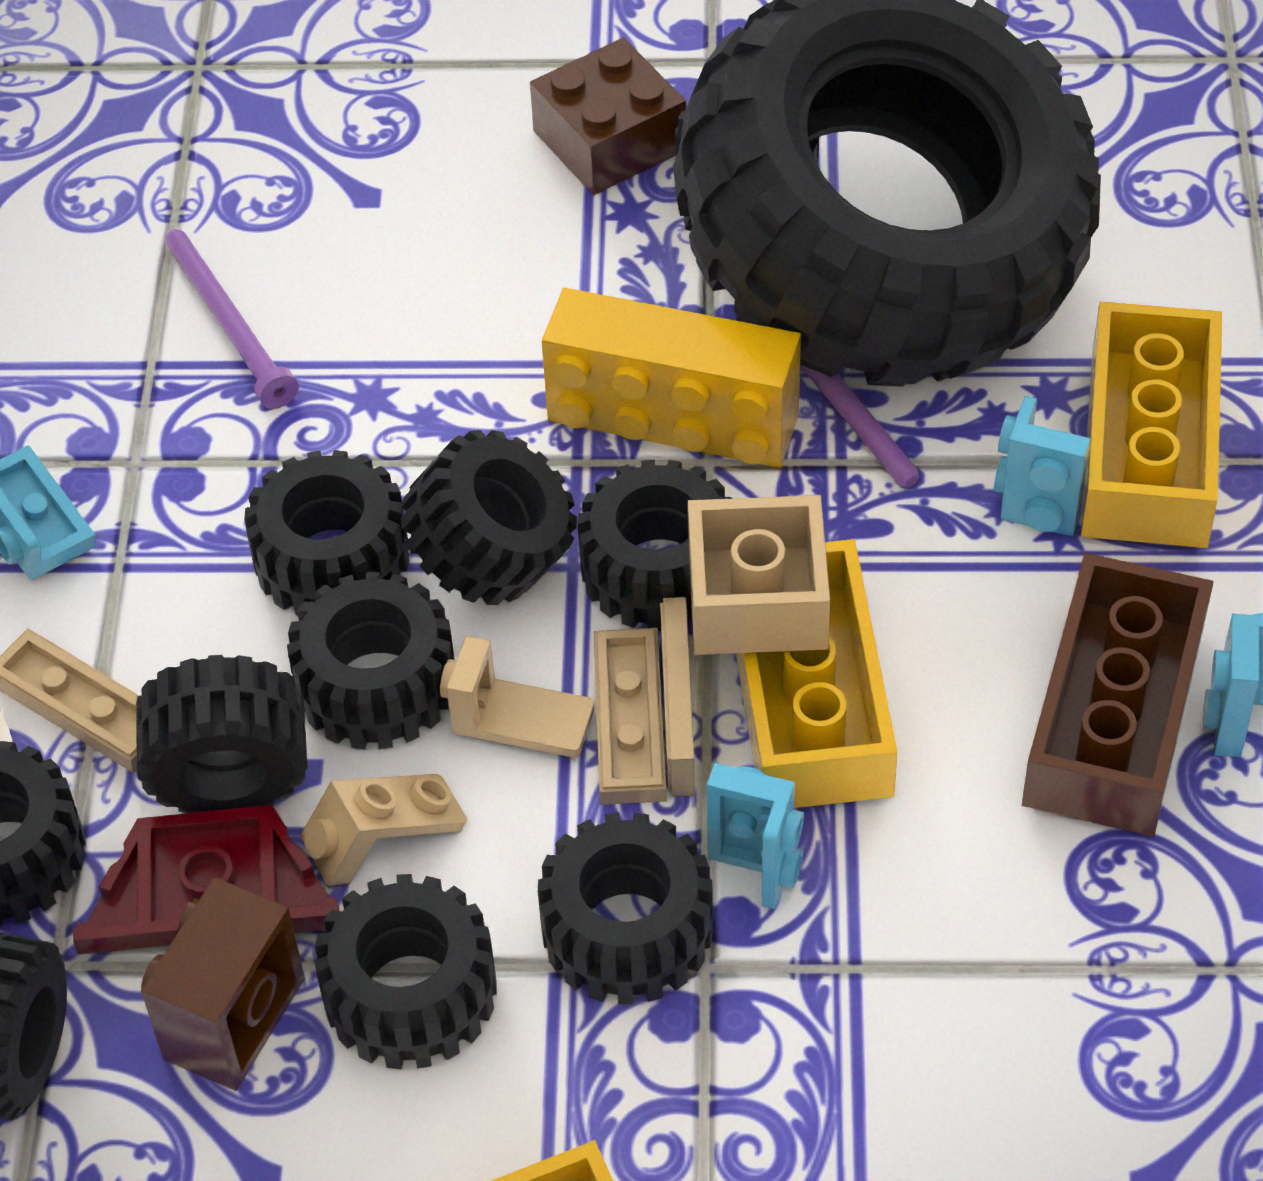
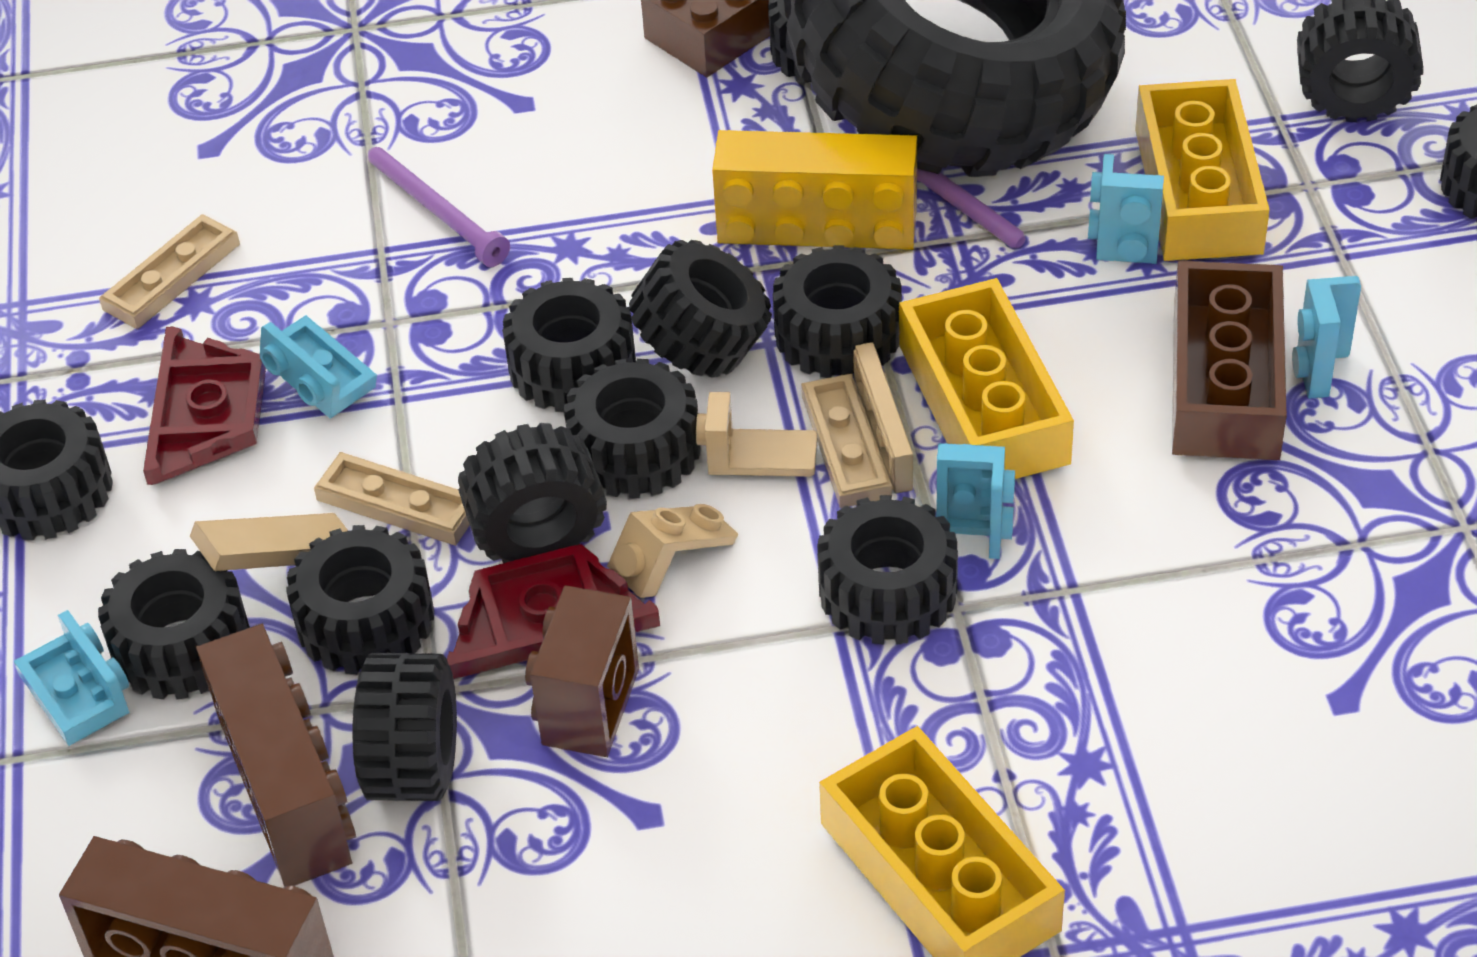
camera: 10 degrees left, 5 degrees down
black tyre [314,874,497,1070] -> none
tan brick [688,495,830,655] -> none

